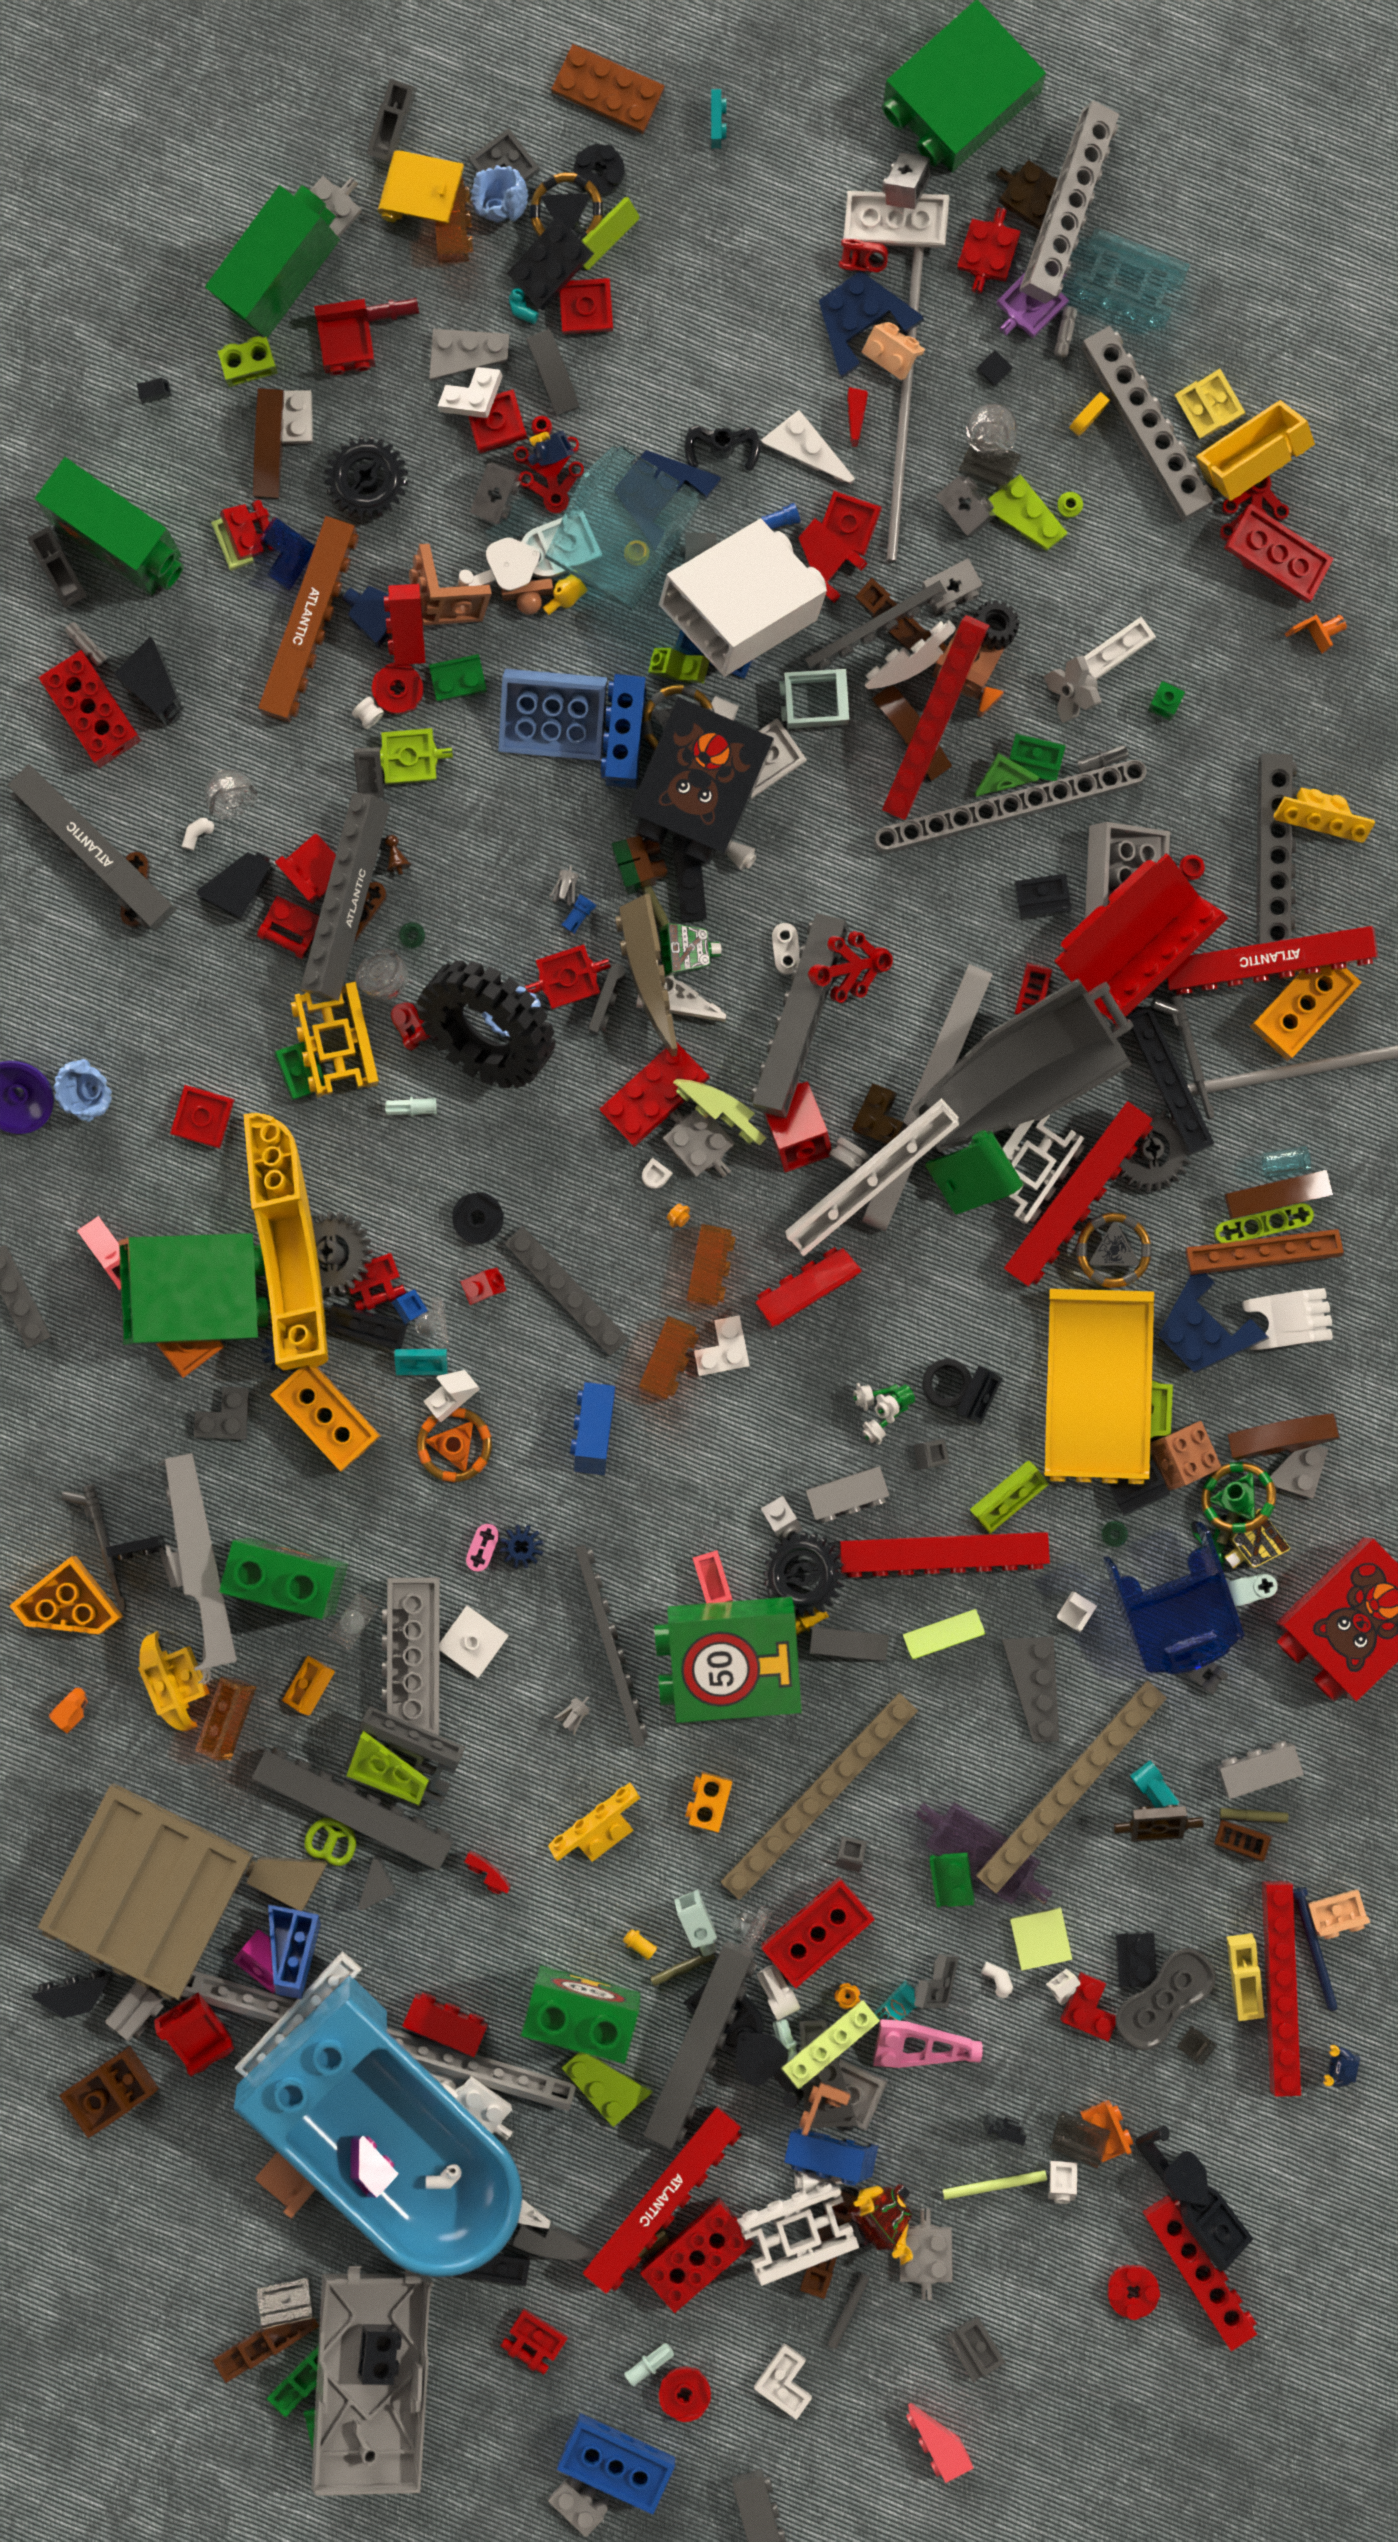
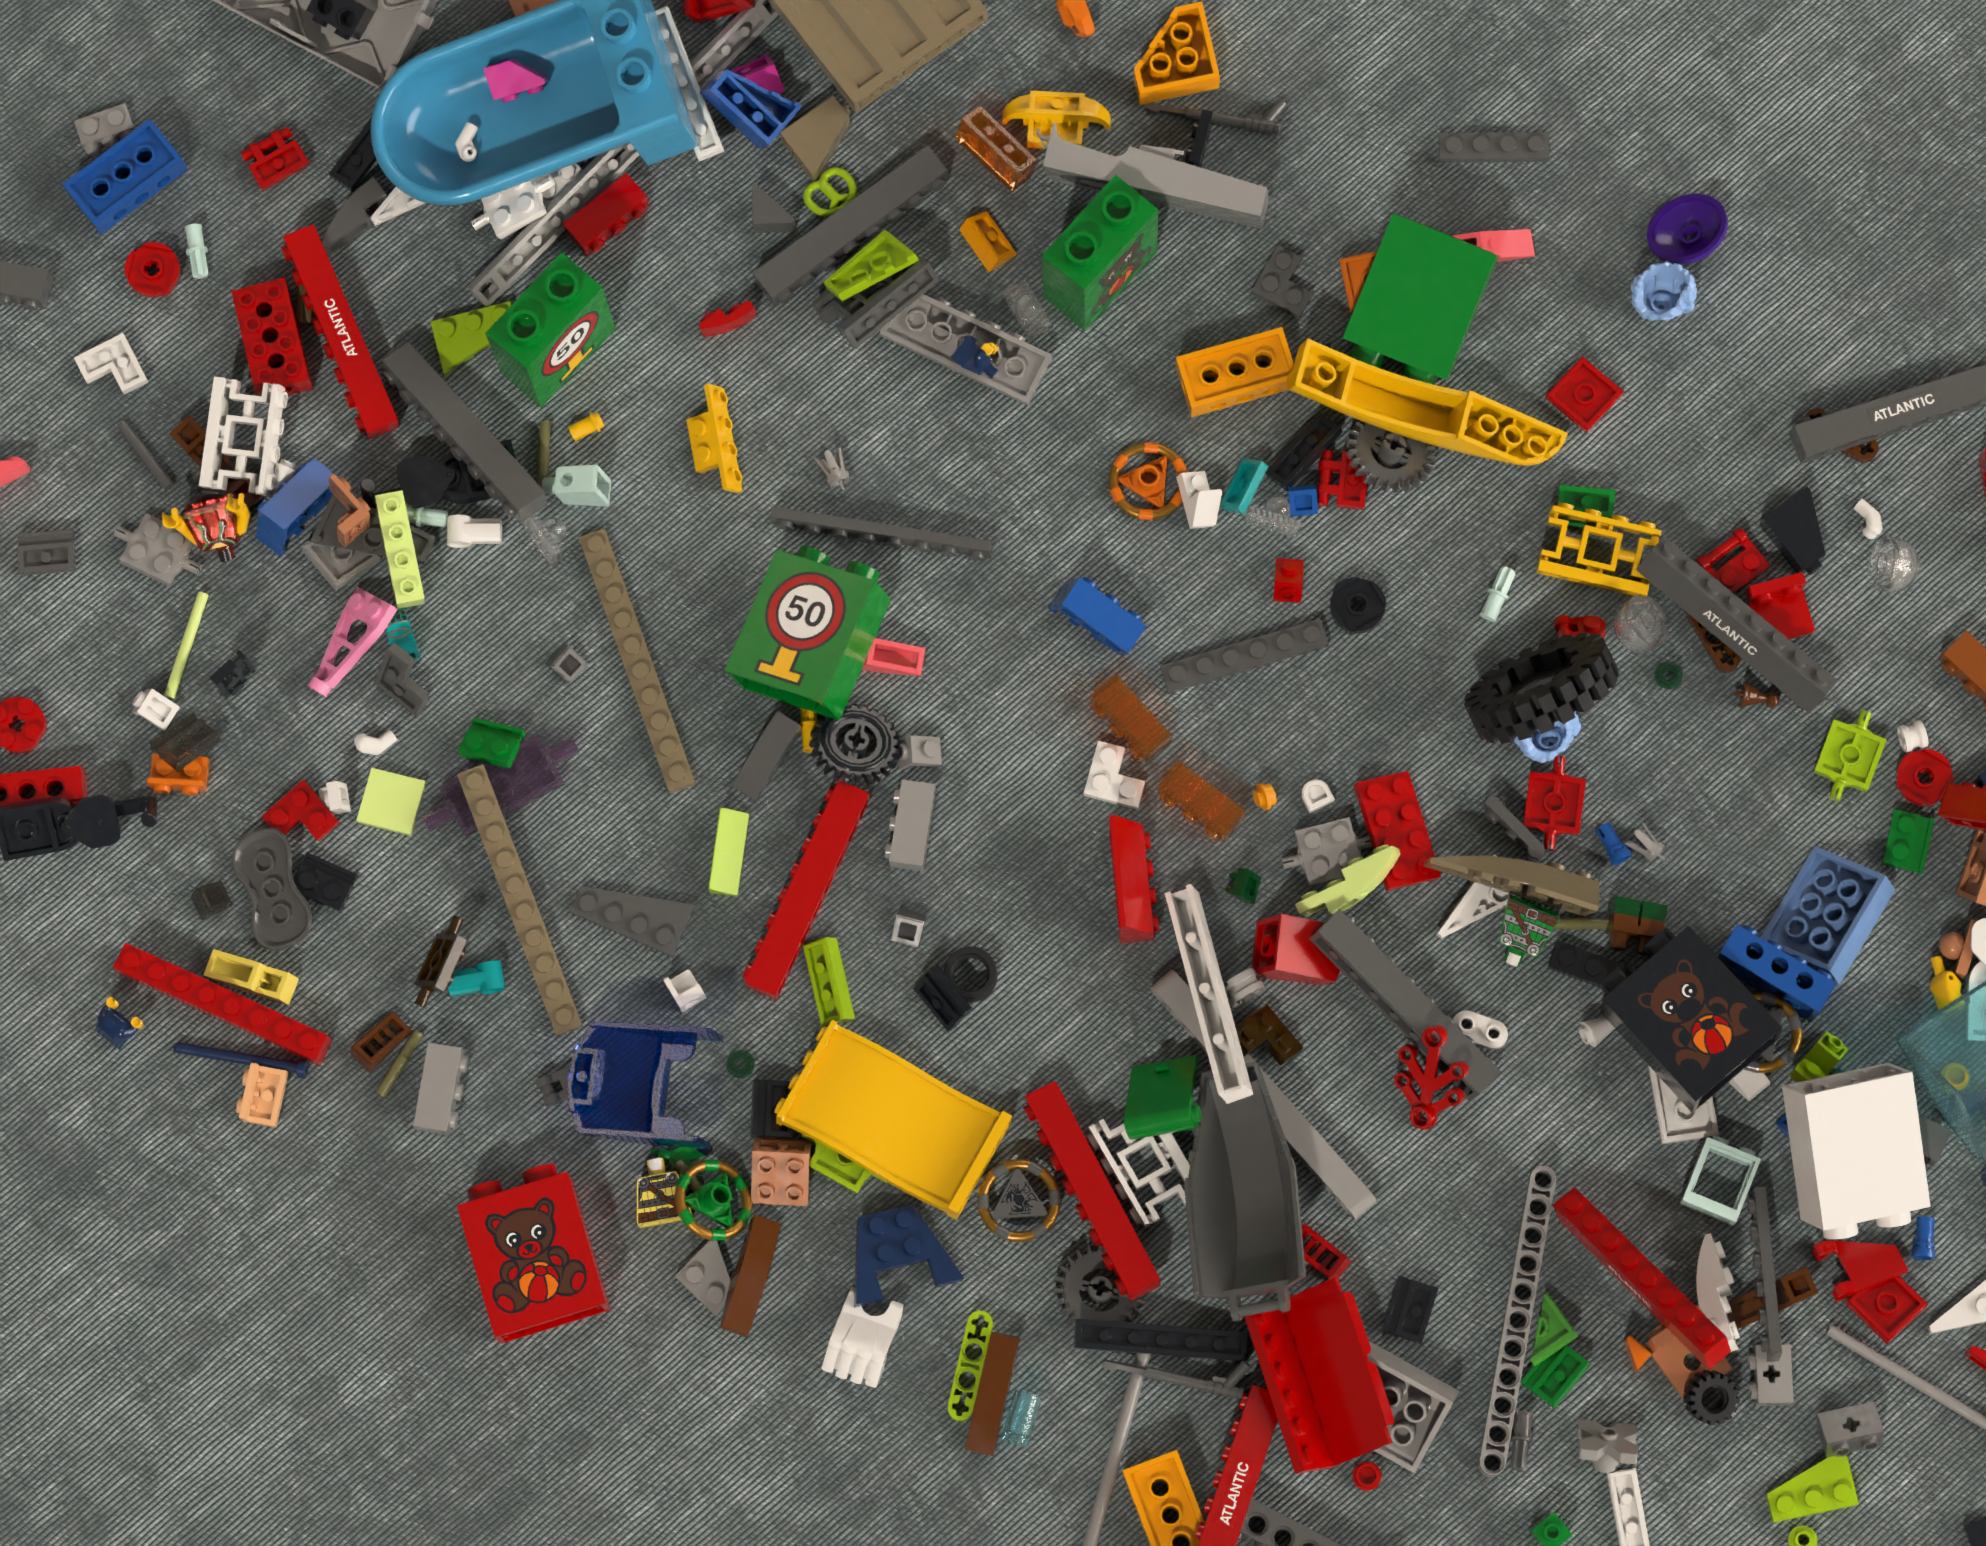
camera: 125 degrees right, 10 degrees down
dark grey plate [354,747,384,798] -> none
white plate [439,1605,509,1678] -> none
bright pink beam [466,1524,499,1572] -> none
dark blue gear [500,1525,544,1568] -> none
light orange brick [685,1771,732,1833] -> none
red brick [761,1876,875,1989] -> none
light orange plate [835,1983,860,2009] -> none
white plant [853,1383,915,1445] -> none
reddish brown slope [871,685,952,782] -> none
clear smoke plate [959,436,1021,491] -> none
clear cylinder [966,403,1017,455] -> none
dark orange plate [1185,1229,1344,1275] -> none
light aqua piece [1225,1573,1277,1607] -> none
none -> dark blue piece [951,335,999,379]
none -> dark green tile [1225,868,1262,904]

